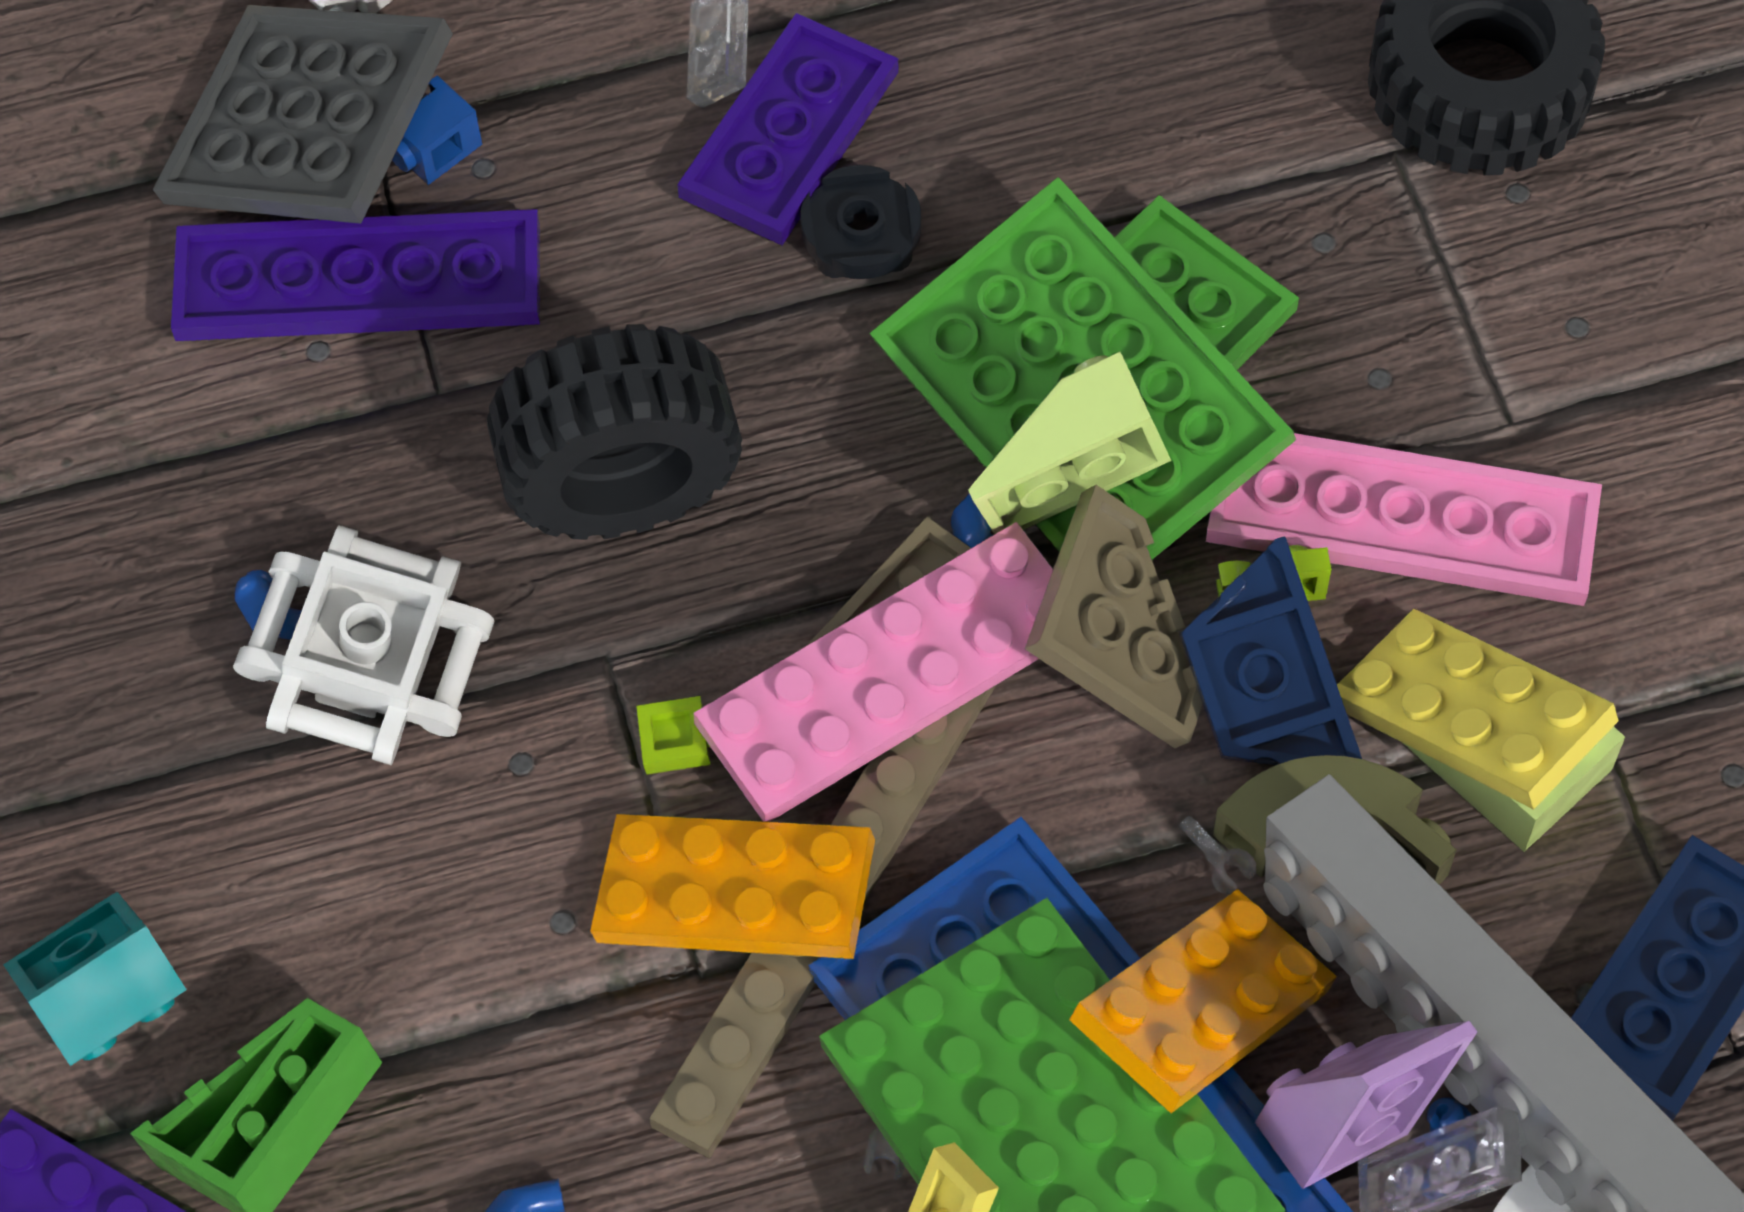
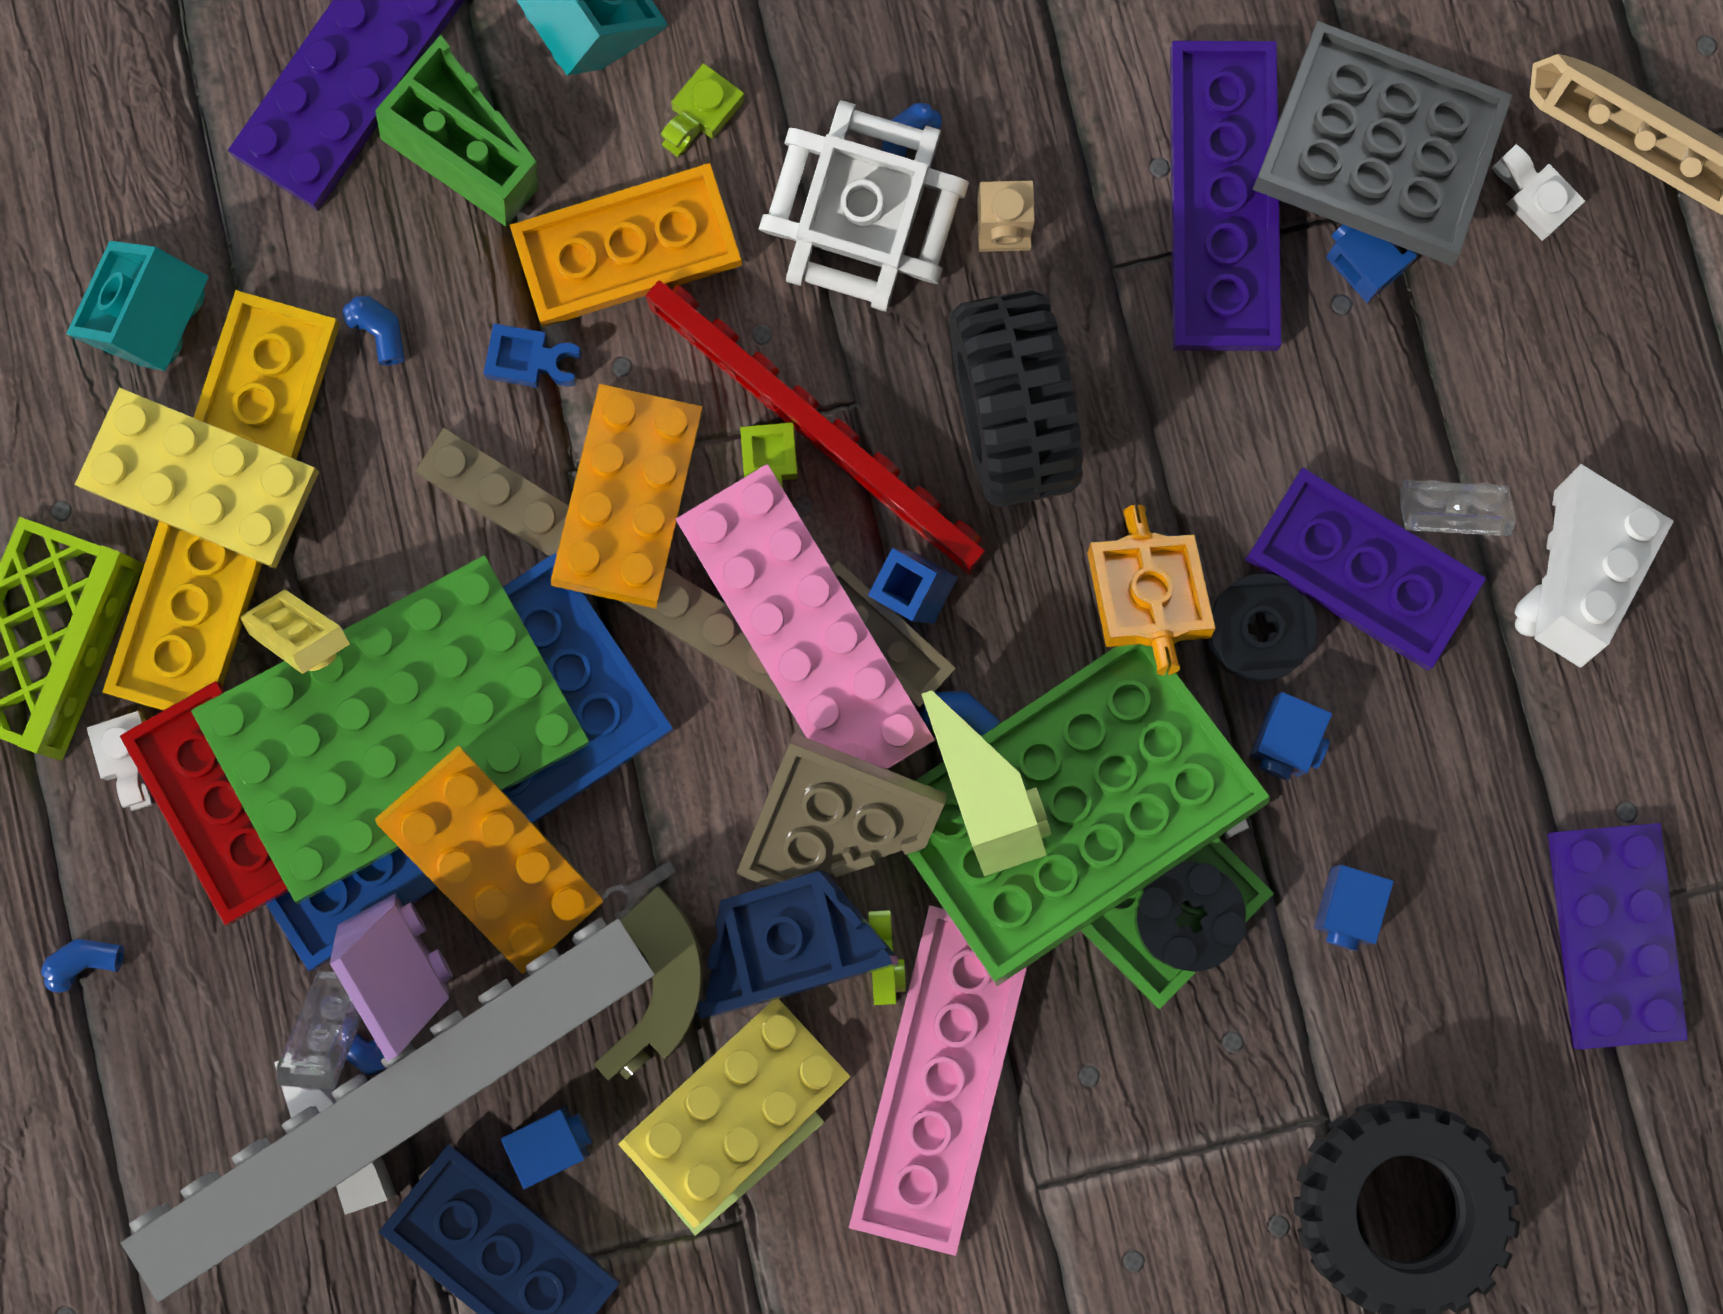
camera: 90 degrees right, 20 degrees up
none -> blue plate [483,323,582,388]
none -> blue brick [501,1106,593,1189]
none -> light orange plate [510,163,742,328]
none -> red plate [645,280,985,575]
none -> lime plate [661,63,745,158]
none -> blue brick [868,548,958,623]
none -> tan brick [977,181,1035,252]
none -> light orange plate [1087,505,1215,676]
none -> black plate [1134,862,1246,972]
none -> blue brick [1249,692,1332,781]
none -> blue brick [1313,865,1394,952]

